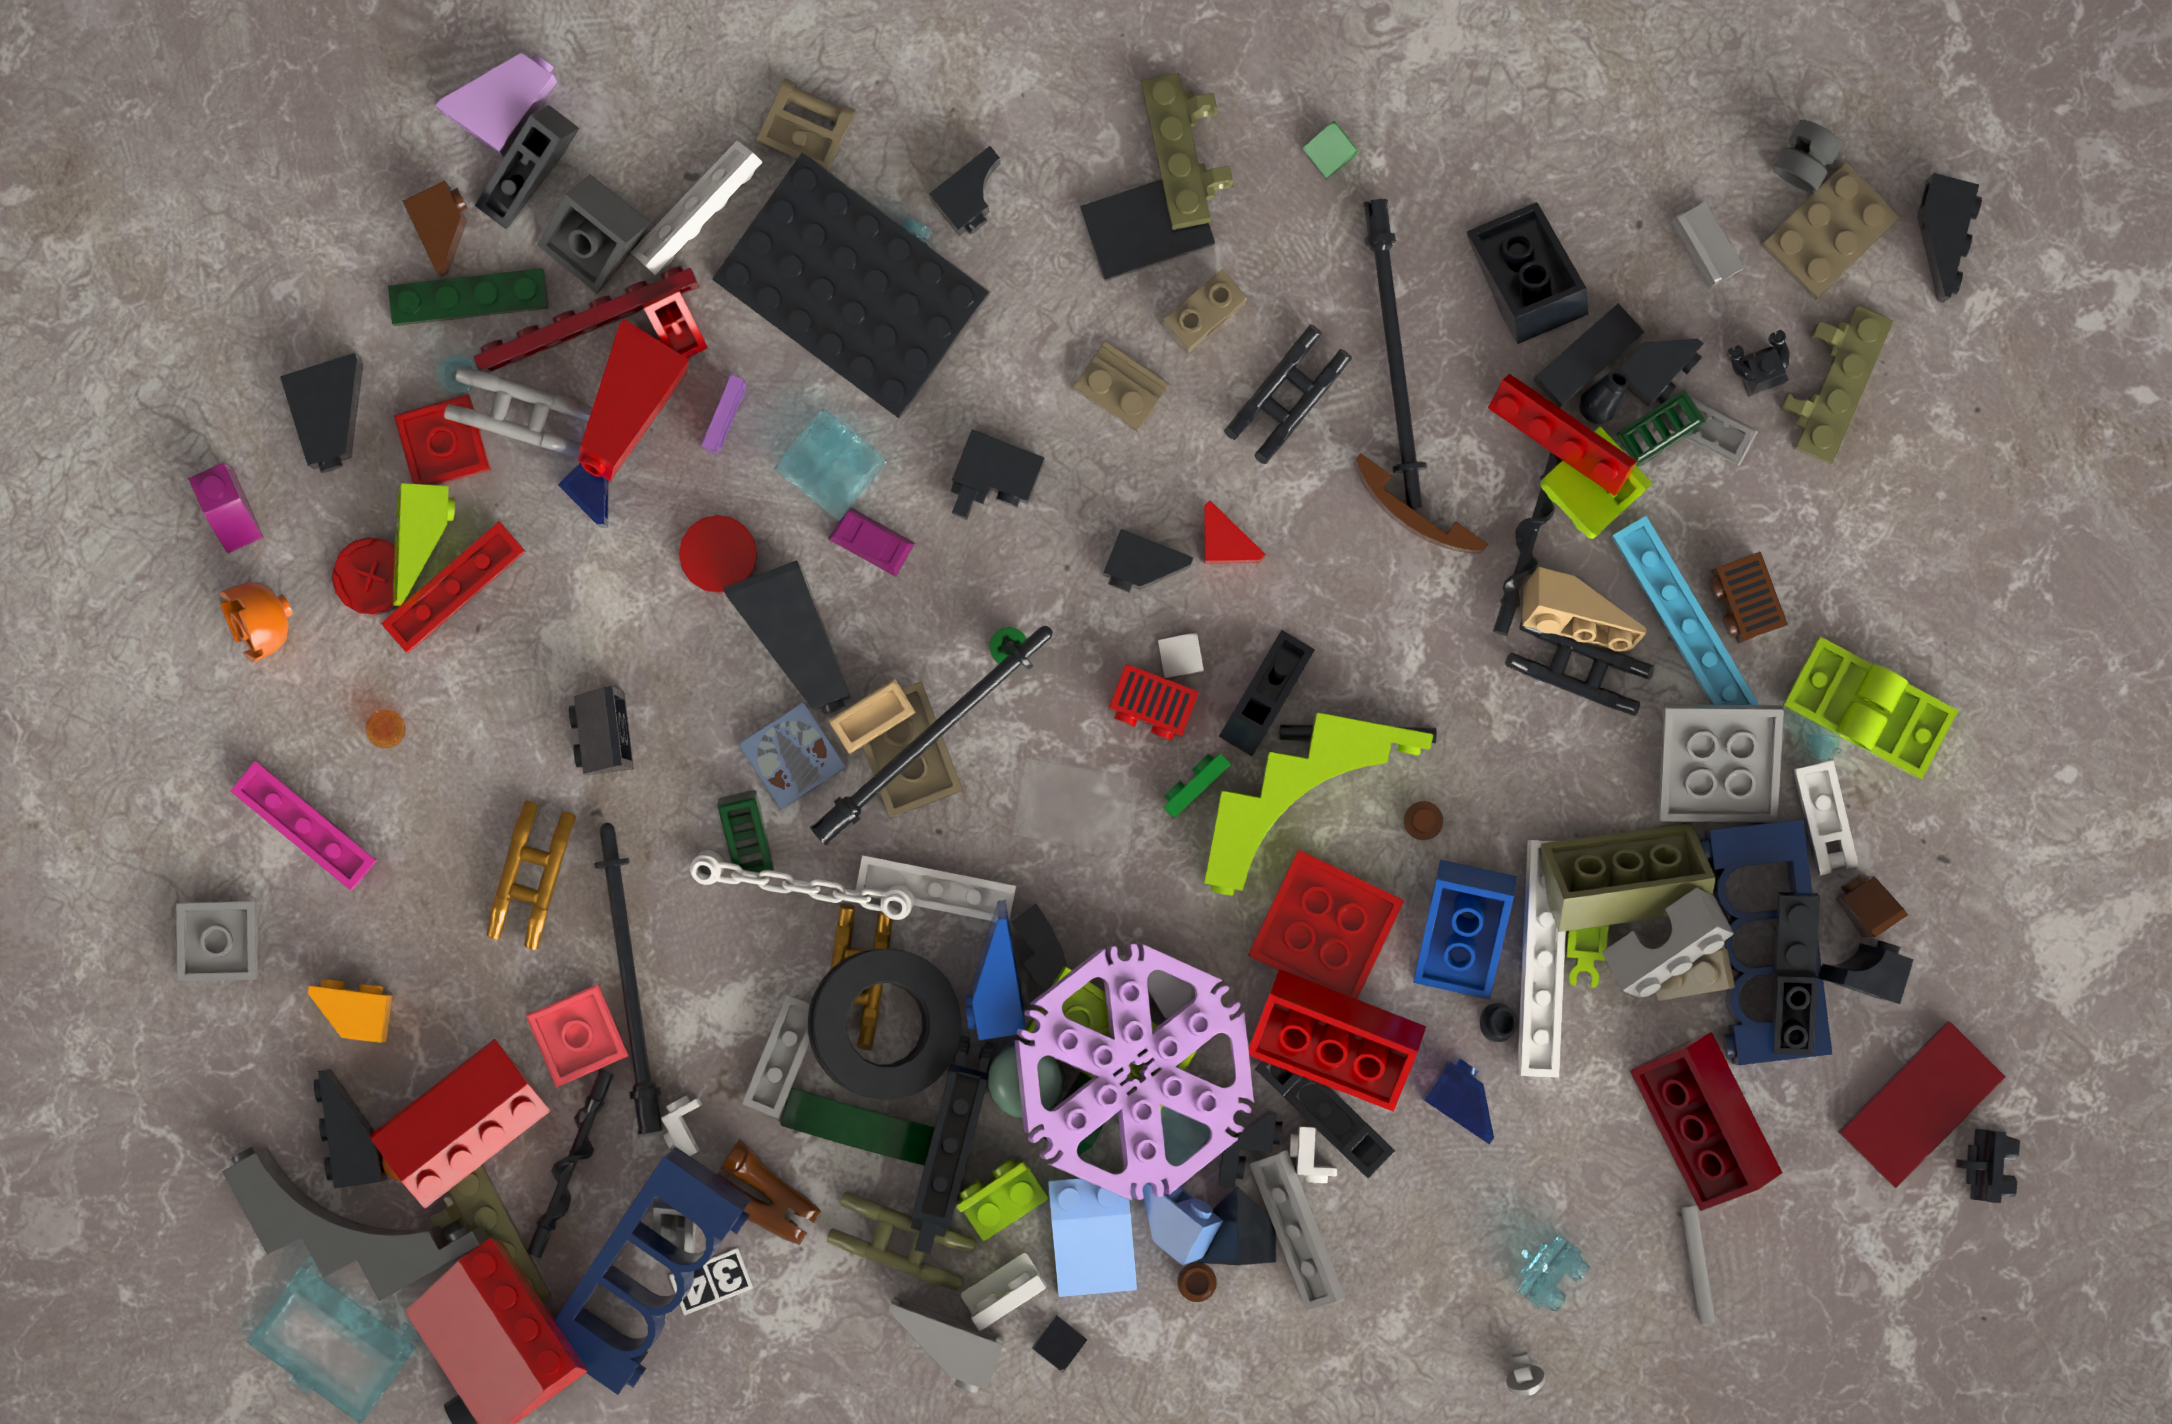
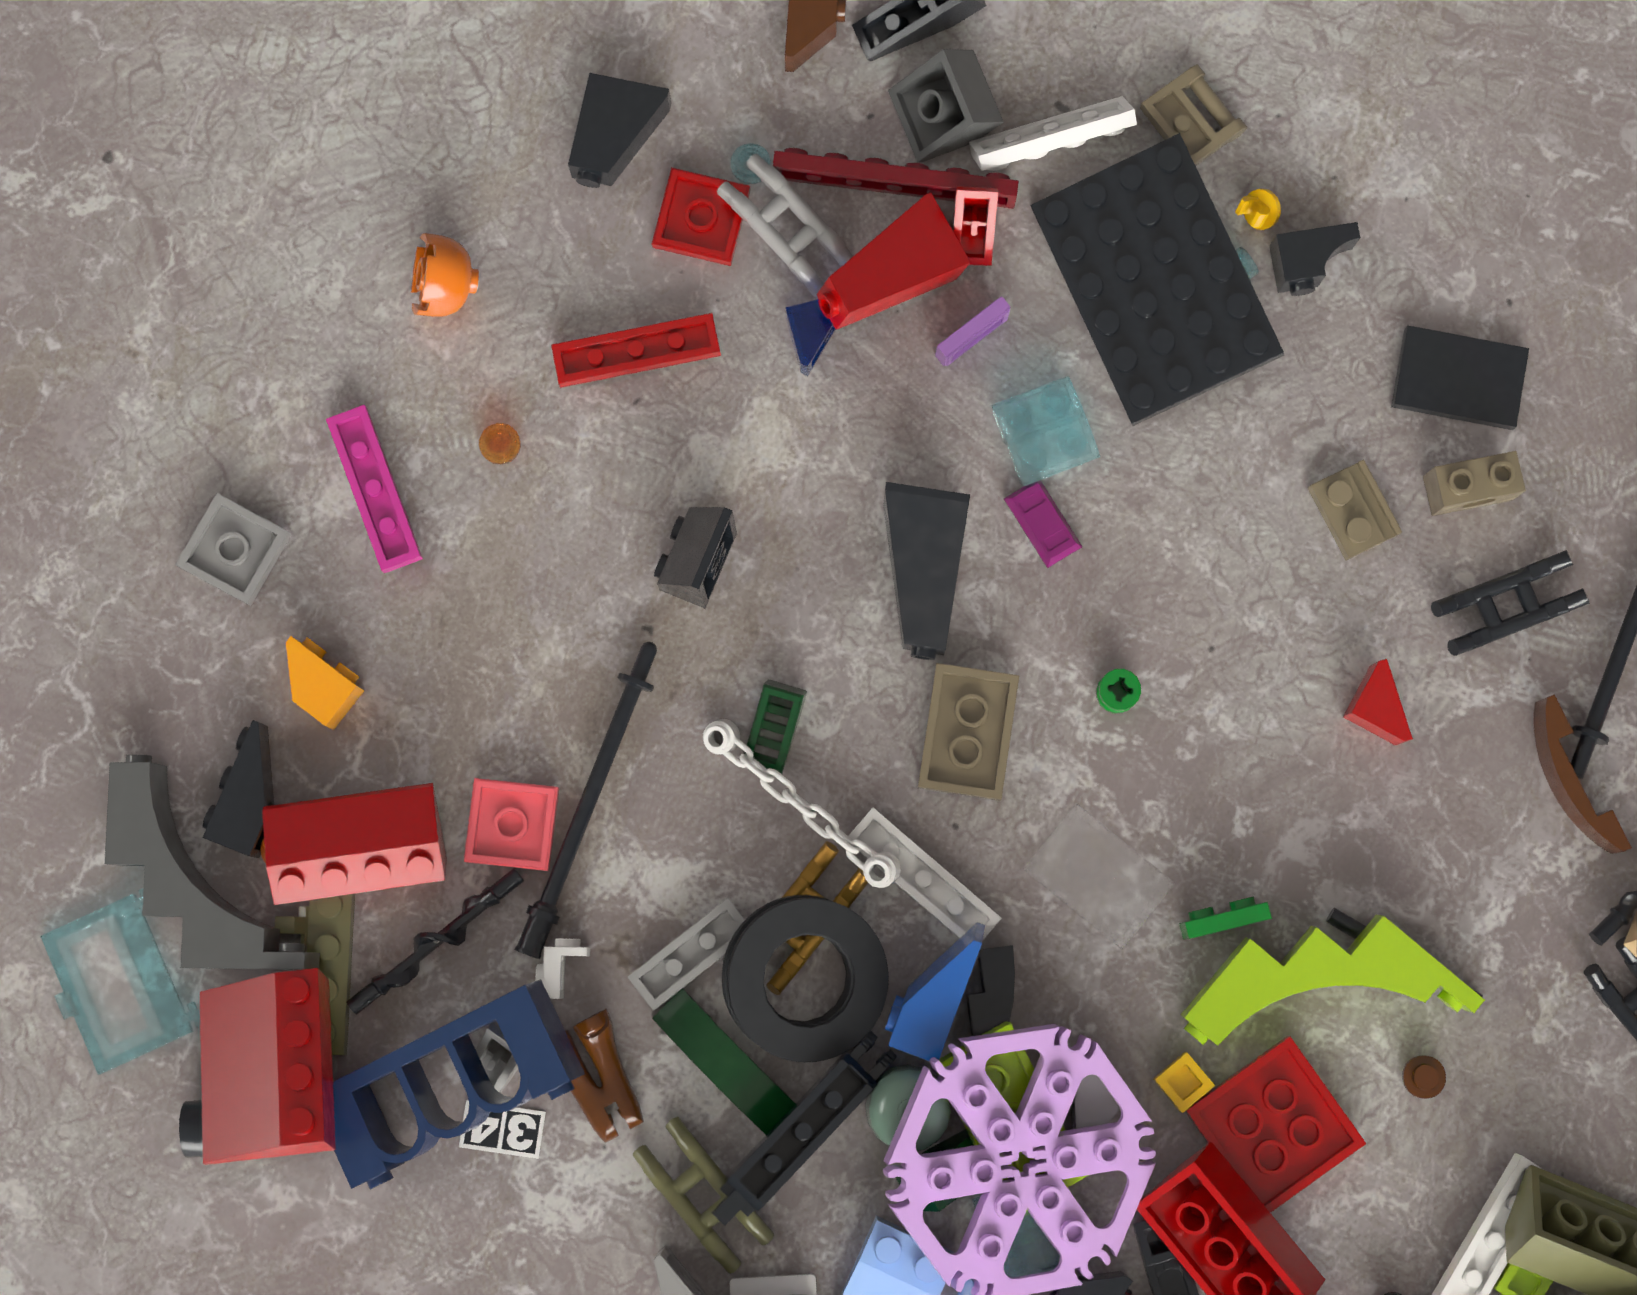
camera: 30 degrees right, 5 degrees down
magenta slope [188,462,264,554] -> none
red tile [332,537,397,616] -> none
dark green plate [388,268,549,326] -> none
lime slope [393,483,455,606] -> none
pearl gold piece [486,801,576,950] -> none
red tile [679,515,758,594] -> none
tile [738,702,847,810] -> none
black bar [810,625,1053,846] -> none
tan tile [828,679,916,754] -> none
black hinge [951,429,1045,520] -> none
lime bracket [956,1157,1049,1242] -> none
black slope [1103,529,1193,593] -> none
red brick [1109,664,1199,741] -> none
olive hinge [1141,72,1233,230] -> none
white slope [1158,632,1204,679] -> none
black slope [1218,630,1315,756] -> none
blue slope [1413,860,1517,1000] -> none
none -> yellow plate [1153,1052,1215,1113]
none -> yellow plate [1235,188,1281,230]

